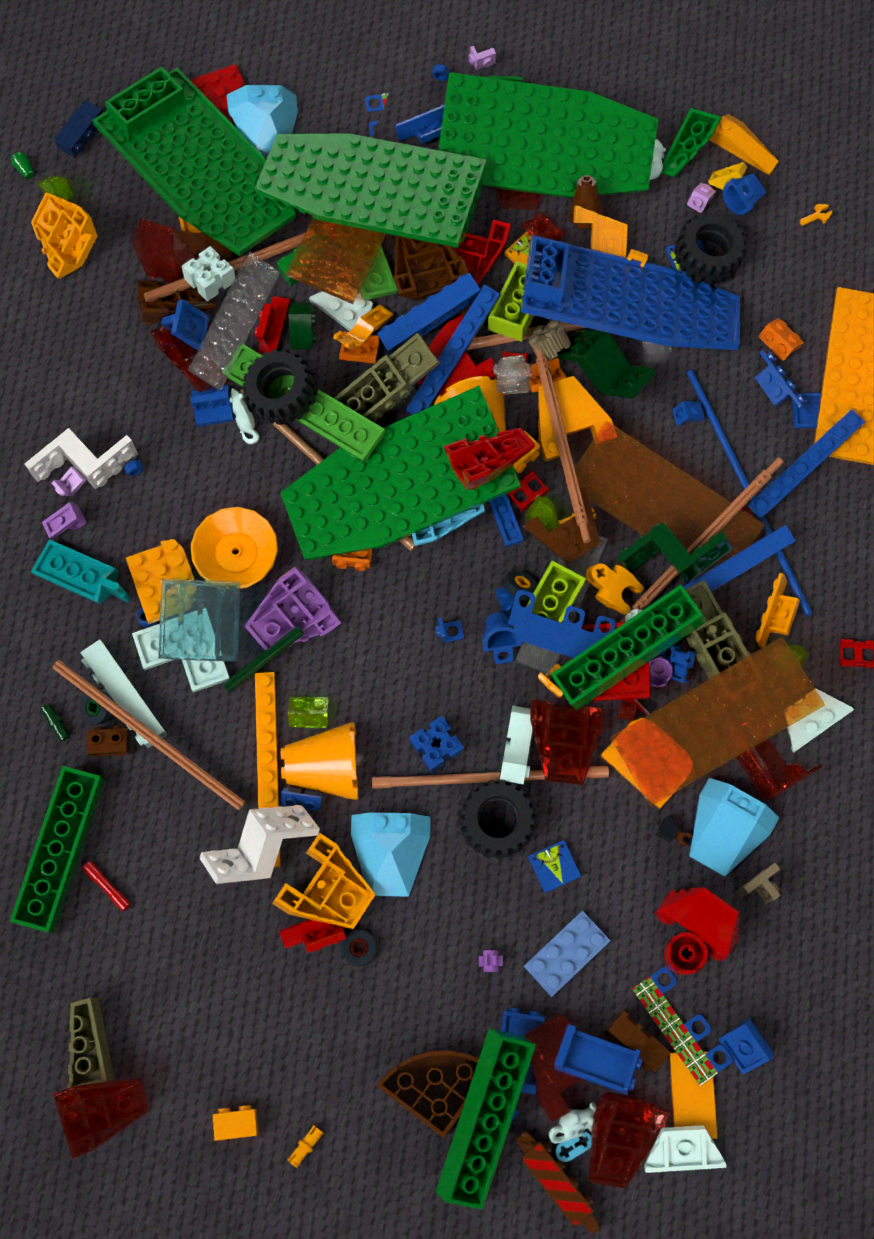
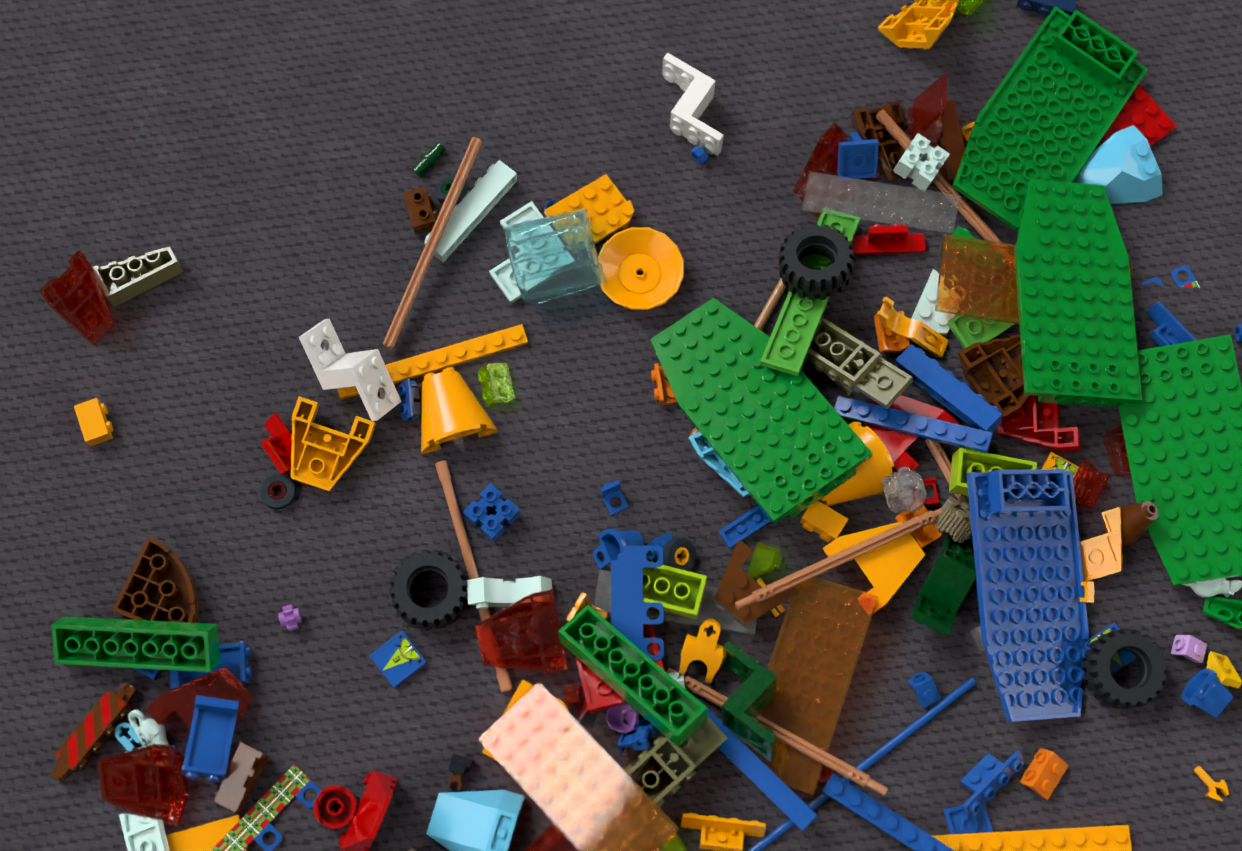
camera: 75 degrees right, 0 degrees up
green brick [9,766,105,934] -> none
teal hinge [31,539,131,604] -> none
medium lavender plate [42,502,86,539] -> none
lavender bracket [52,467,87,496] -> none
red piece [82,860,131,912] -> none
blue bracket [191,385,233,427] -> none
dark green axle [223,626,304,692] -> none
light aqua animal [230,388,260,444] -> none
medium lavender wedge [245,566,341,650] -> none
light orange pin [287,1125,324,1168] -> none
dark green brick [289,303,317,350] -> none
medium azure wedge [351,813,431,897] -> none
red wedge [443,428,535,490] -> none
red piece [506,471,549,512] -> none
medium blue plate [523,911,610,997] -> none

